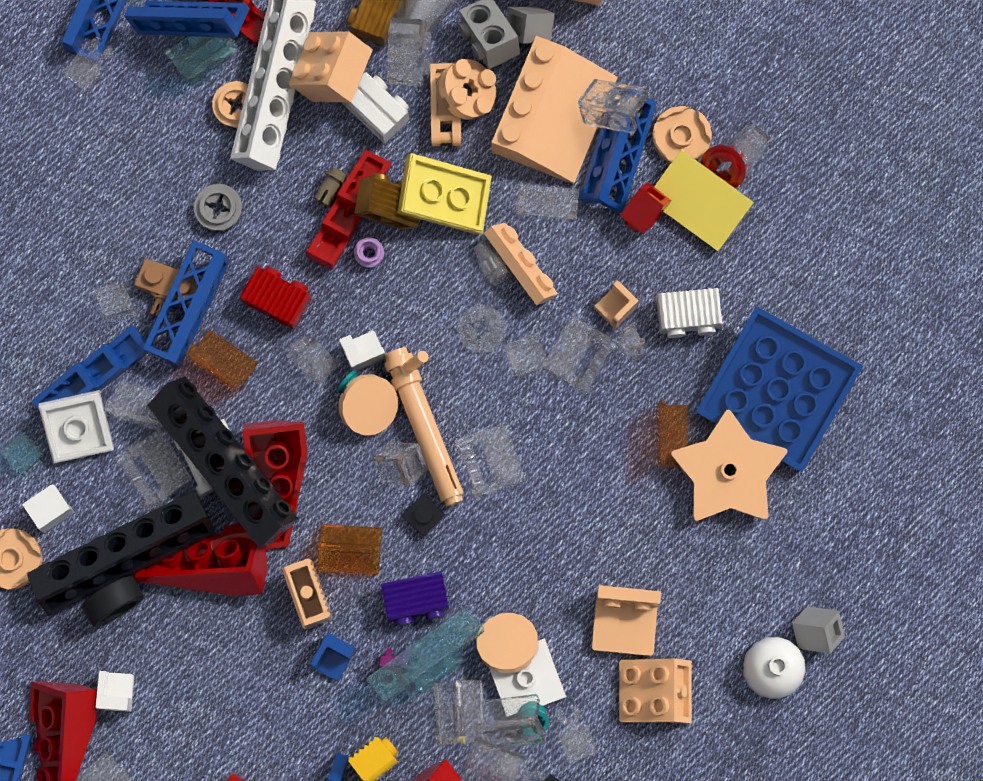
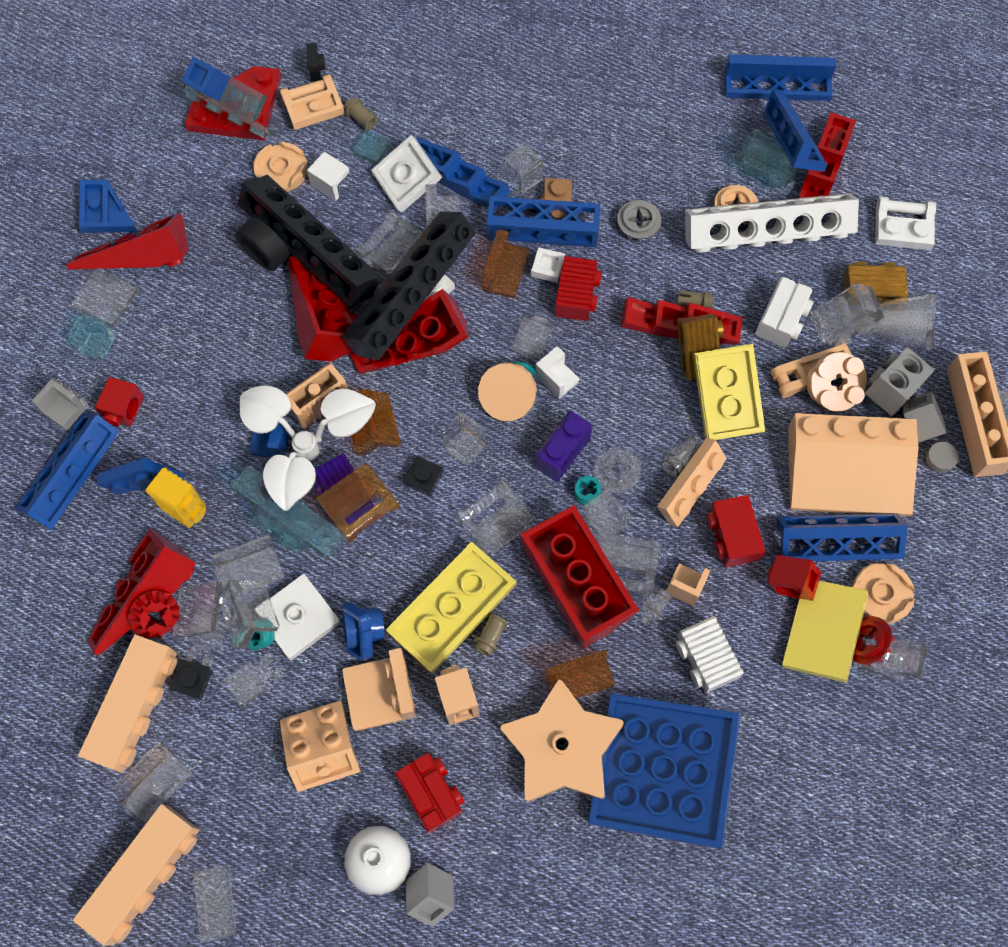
camera: 75 degrees right, 10 degrees down
clear plate [63,36,115,92] -> none
white panel [96,671,134,712] -> none
light nougat brick [288,31,373,103] -> none
lavender plate [354,238,384,268] -> none
light nougat cylinder [384,347,464,507] -> none
light nougat tile [477,613,539,674] -> none
clear hinge [517,184,579,220] -> none
clear bracket [577,79,648,134] -> none
none -> white plant [240,386,376,511]
none -> clear orange plate [316,462,400,543]
none -> blue piece [342,603,385,661]
none -> light yellow plate [386,541,517,675]
none -> red brick [395,753,465,834]
none -> light nougat brick [435,666,480,726]
none -> dark tan pin [474,614,508,657]
none -> red slope [520,505,639,649]
none -> white plate [531,247,566,283]
none -> dark purple brick [534,411,592,482]
none -> teal bush [574,476,601,506]
none -> red brick [706,495,766,568]
none -> light grey tile [925,442,959,473]

